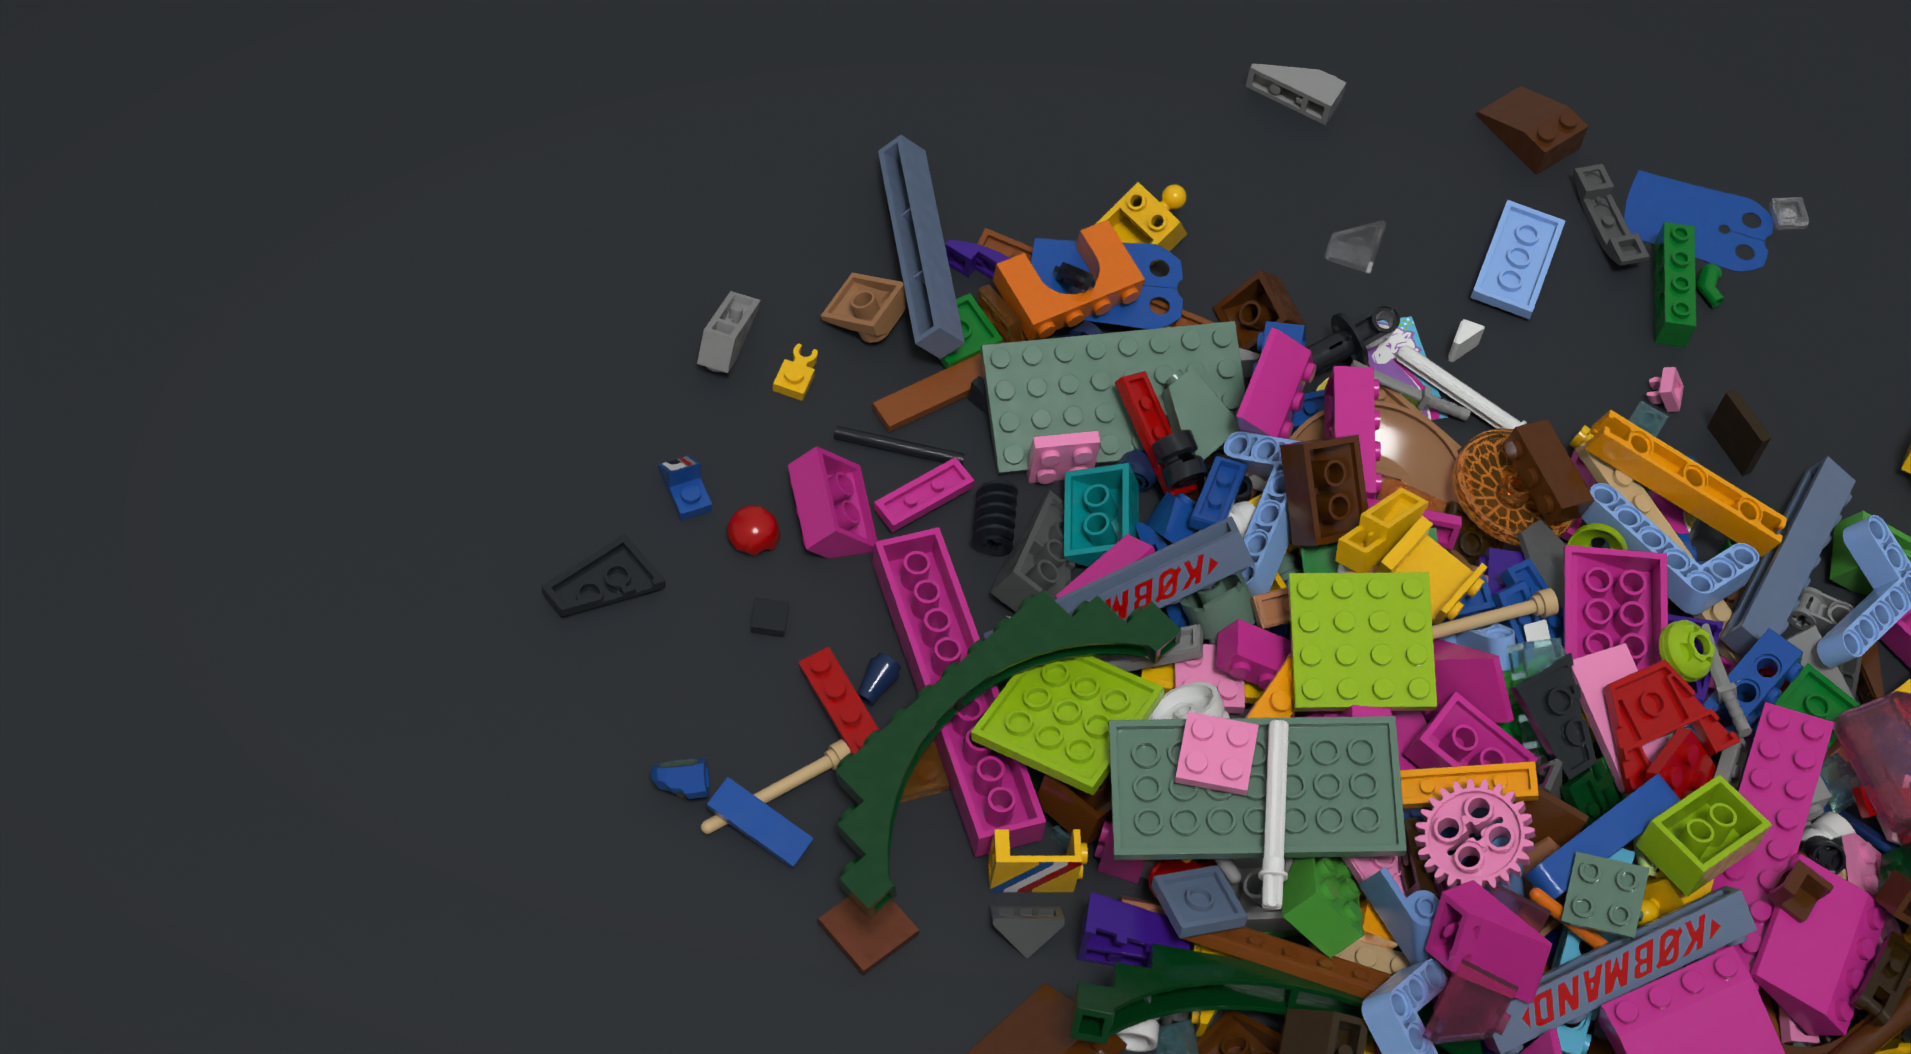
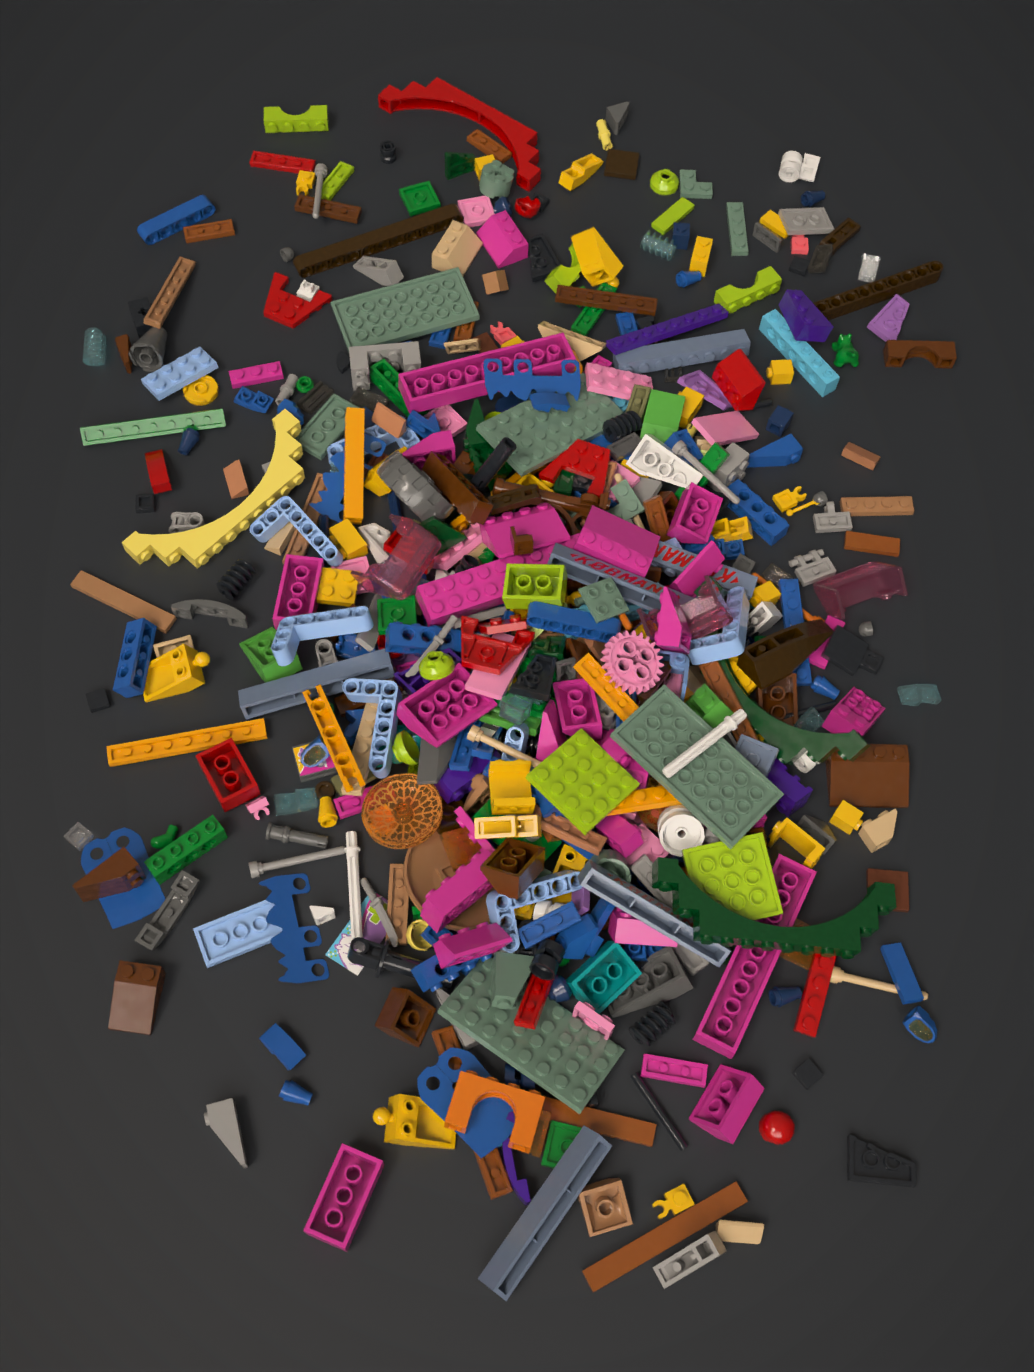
camera: 130 degrees left, 5 degrees up
blue slope [658,455,712,521] -> none
black axle [1054,262,1096,291] -> none
bright pink plate [1175,712,1259,796] -> none
clear slope [1325,220,1386,274] -> none
reddish brown brick [1503,419,1594,526] -> none
dark brown tile [1707,389,1771,477] -> none
none -> reddish brown slope [72,847,146,902]
none -> light orange plate [106,718,267,767]
none -> red brick [195,737,261,813]
none -> light grey piece [249,846,346,878]
none -> blue piece [258,873,329,983]
none -> blue slope [259,1023,306,1070]
none -> dark grey pin [266,822,329,849]
none -> blue cone [279,1080,313,1106]
none -> dark pink brick [303,1143,384,1252]
none -> dark orange tile [582,1182,748,1293]
none -> tan slope [716,1220,764,1244]
none -> yellow brick [829,800,864,835]
none -> tan slope [858,809,897,853]

